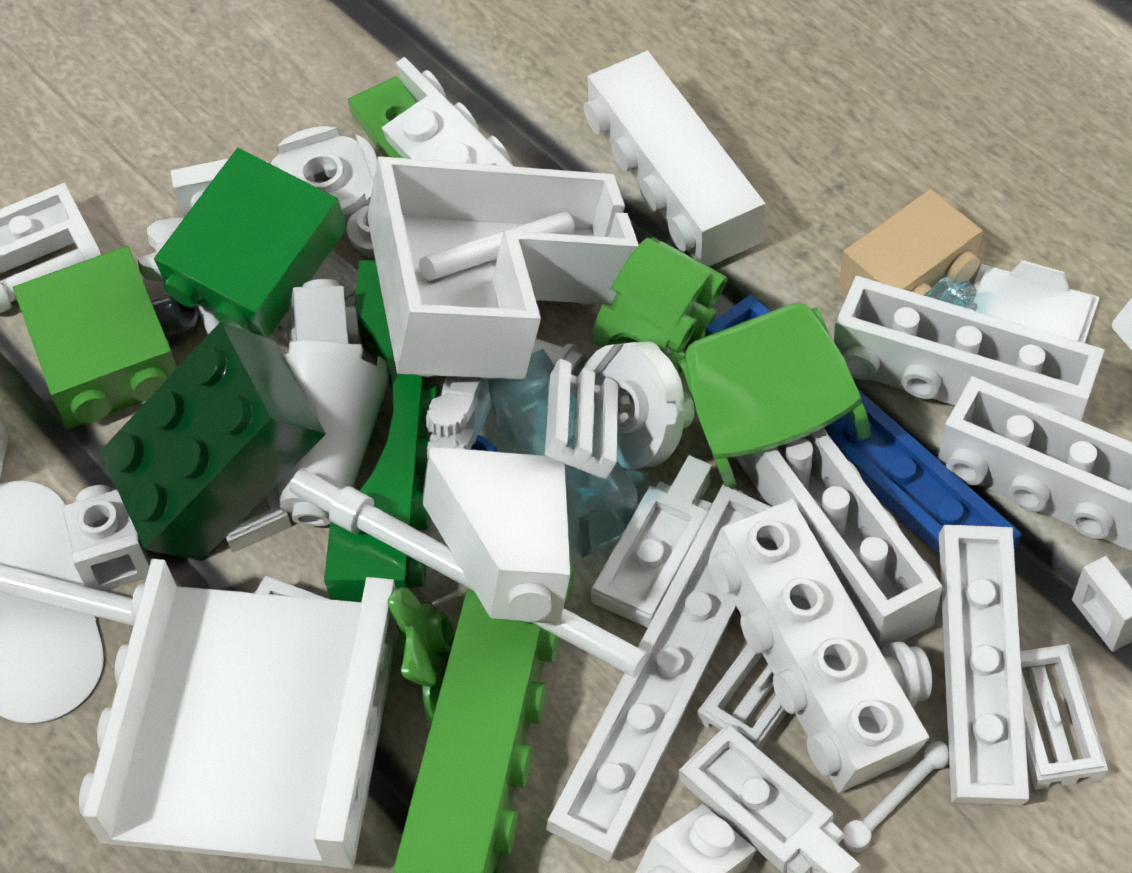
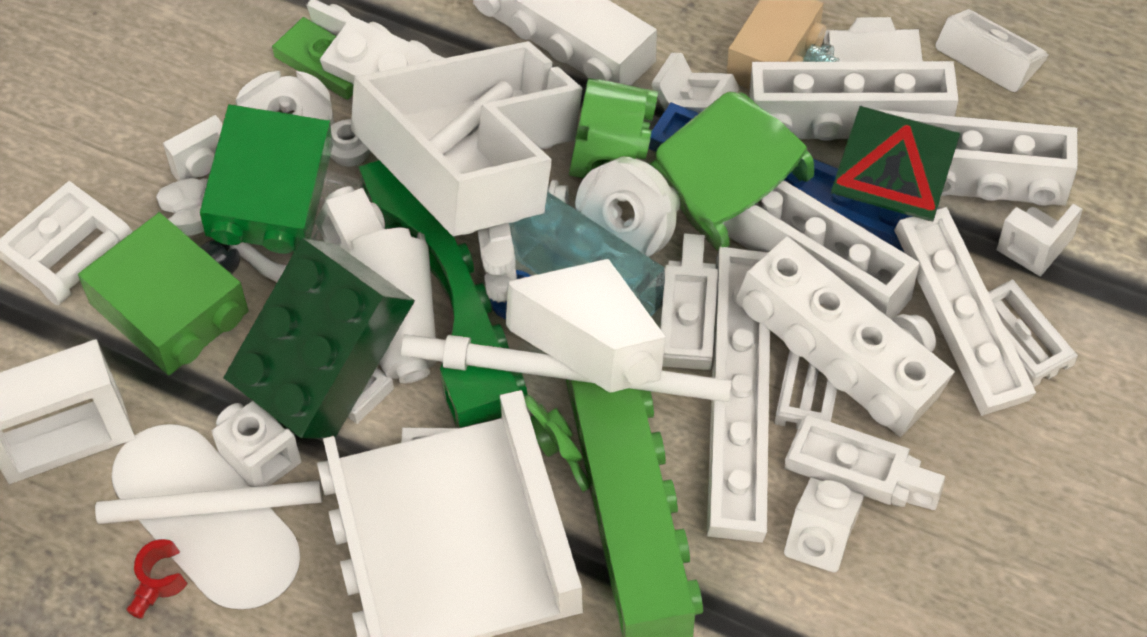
camera: 25 degrees left, 0 degrees up
white tile [545,359,618,479] -> none
white hinge [842,741,949,853] -> none
none -> white bracket [652,53,739,113]
none -> dark green piece [831,106,960,222]

